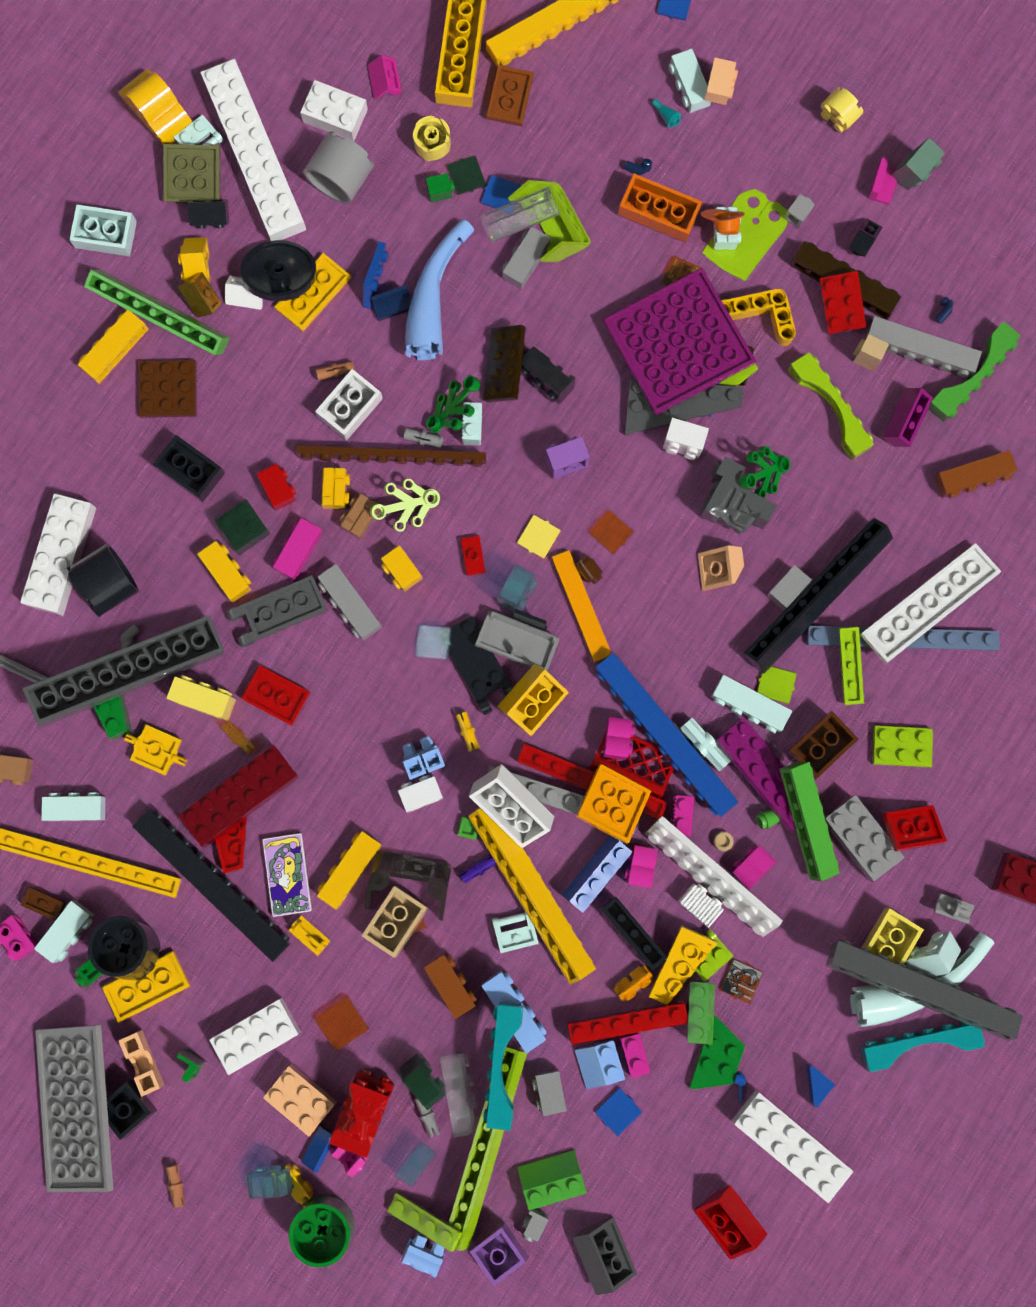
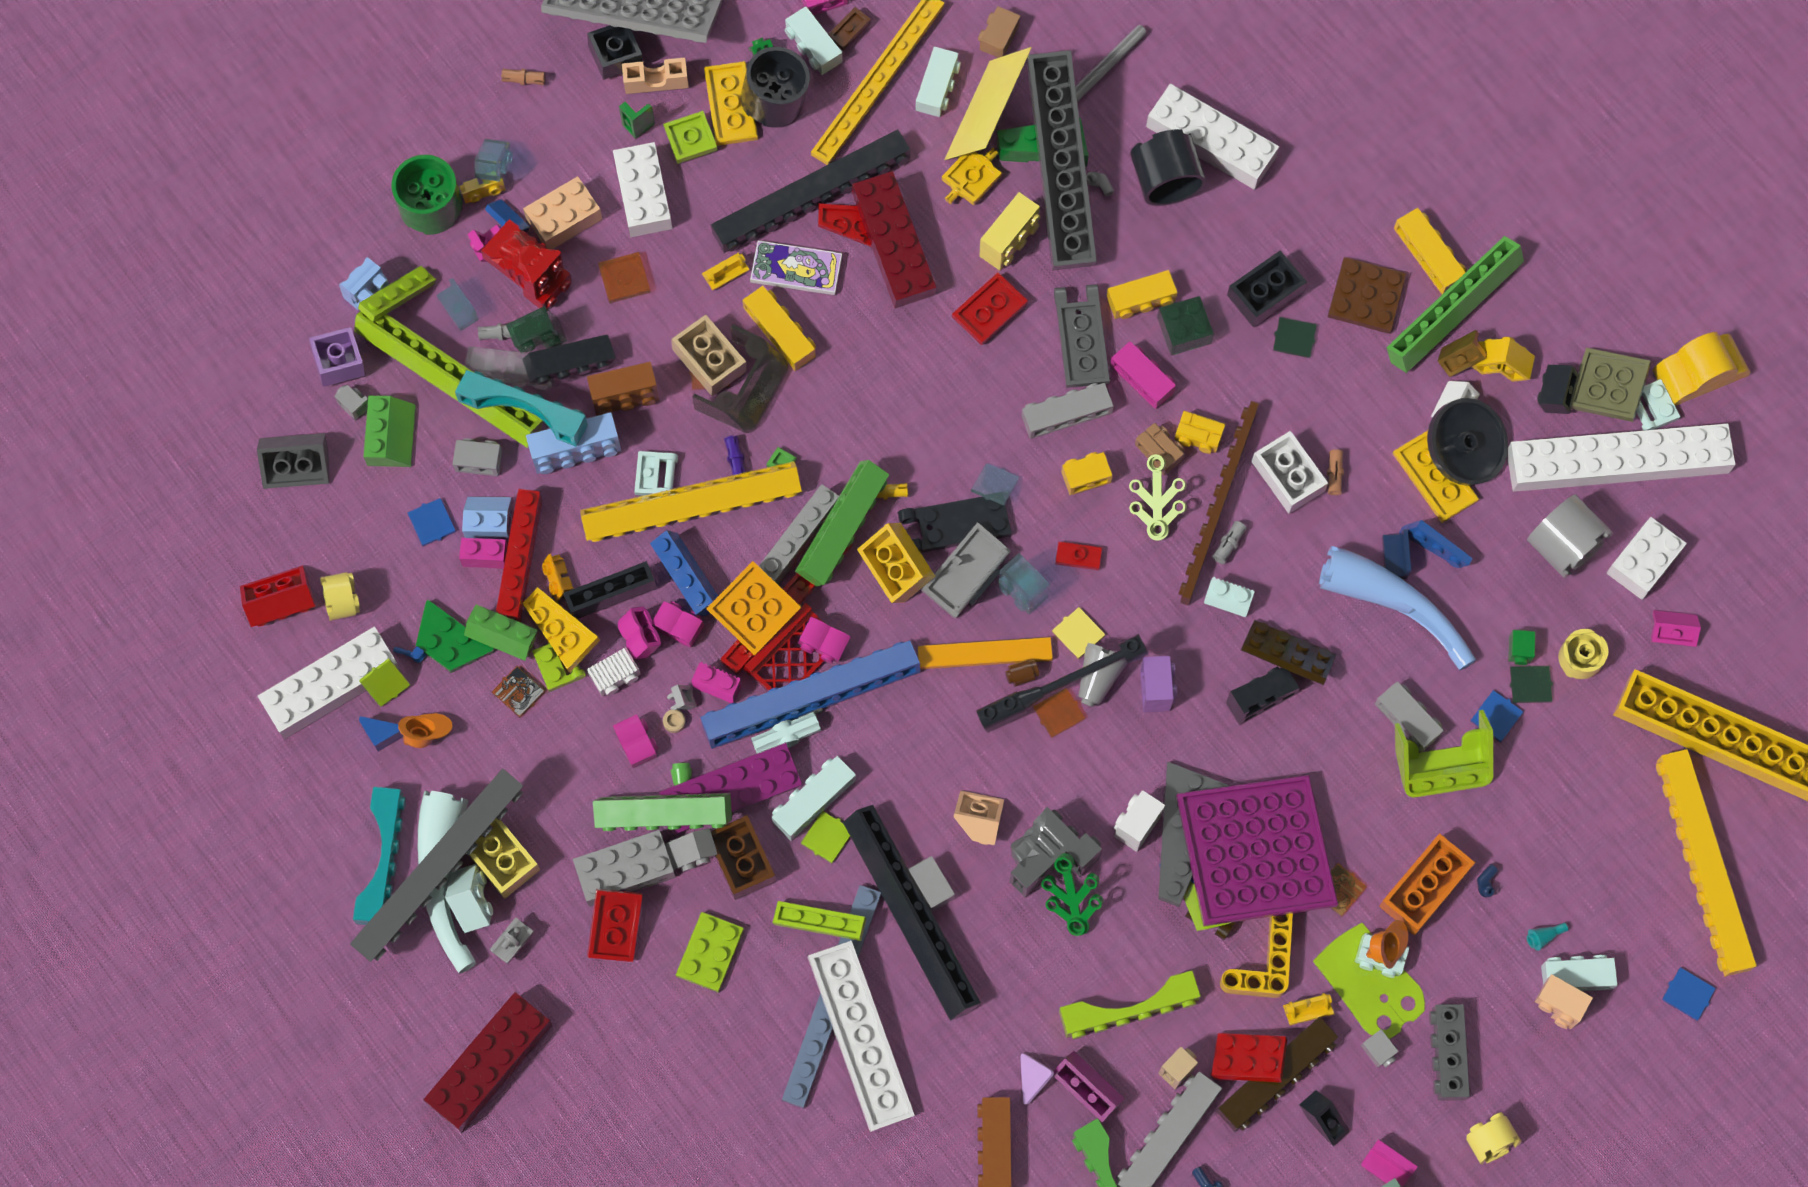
camera: 110 degrees right, 10 degrees down
light aqua brick [70,205,137,257] -> none
clear yellow pin [220,720,256,756] -> none
red brick [257,464,297,511] -> none
white brick [398,775,443,813] -> none
light blue hips [403,735,445,780] -> none
green plant [426,375,480,434] -> none
white brick [469,764,554,848] -> none
clear brick [480,186,560,243] -> none
dark orange plate [486,65,534,127] -> none
white plate [645,816,783,937] -> none
none -> light yellow brick [320,572,360,621]
none -> lime piece [359,658,410,707]
none -> orange piece [398,713,452,749]
none -> black brick [522,334,616,385]
none -> dark pink brick [618,606,661,660]
none -> lime plate [663,111,718,164]
none -> light grey brick [665,828,717,872]
none -> light grey tile [667,685,697,710]
none -> bright green brick [795,460,889,586]
none -> light yellow piece [944,47,1032,160]
none -> black bar [976,634,1148,733]
none -> lavender piece [1020,1053,1054,1105]
none -> light grey cone [1078,643,1127,707]
none -> clear green piece [1273,317,1317,358]
none -> yellow hinge [1283,993,1334,1025]
none -> dark grey brick [1429,1004,1470,1101]

